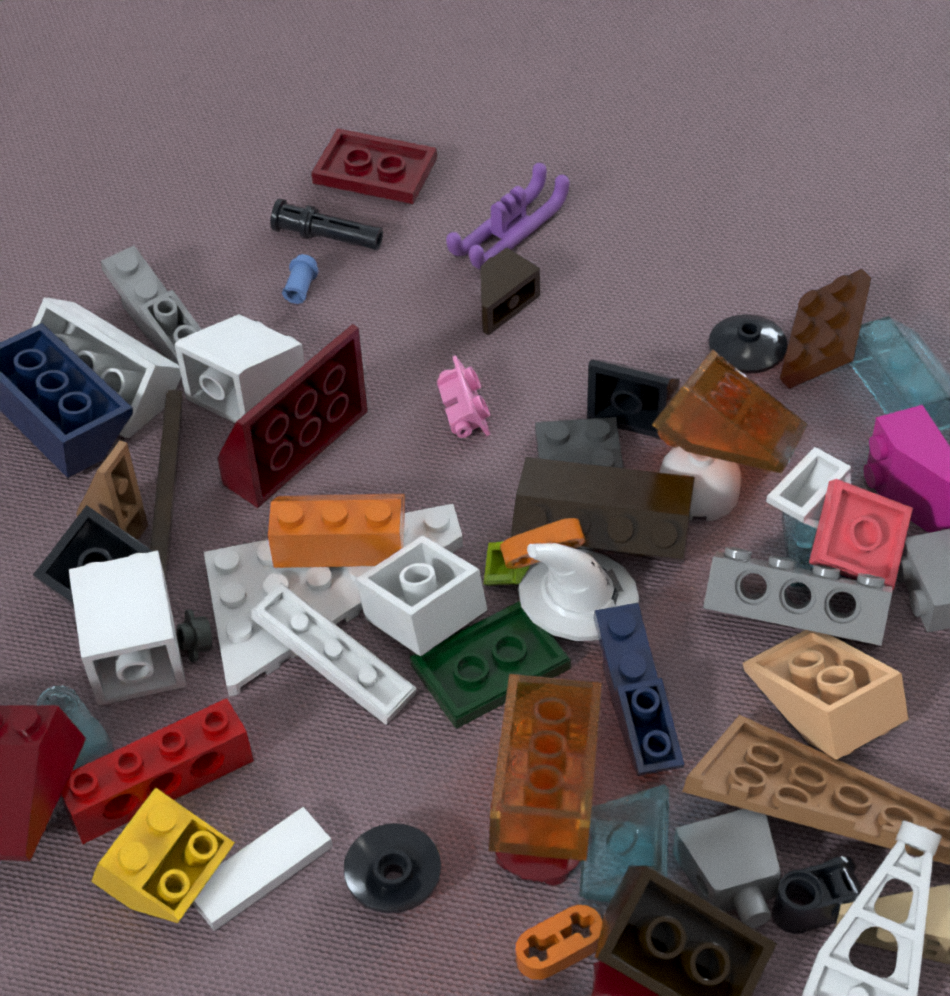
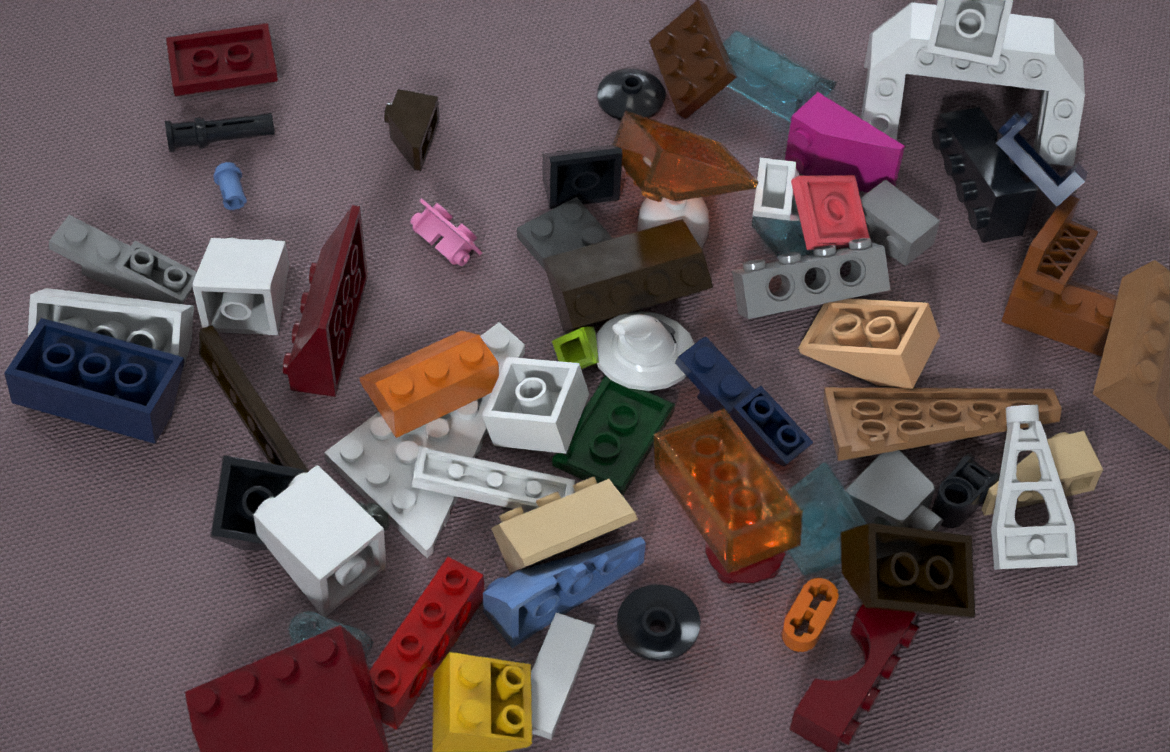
camera: 35 degrees left, 5 degrees up
medium nougat slope [76,441,148,540] -> none
medium lavender piece [446,163,569,269] -> none
orange beam [500,518,585,569] -> none
none -> medium blue wedge [483,537,646,648]
none -> tan slope [491,476,638,573]

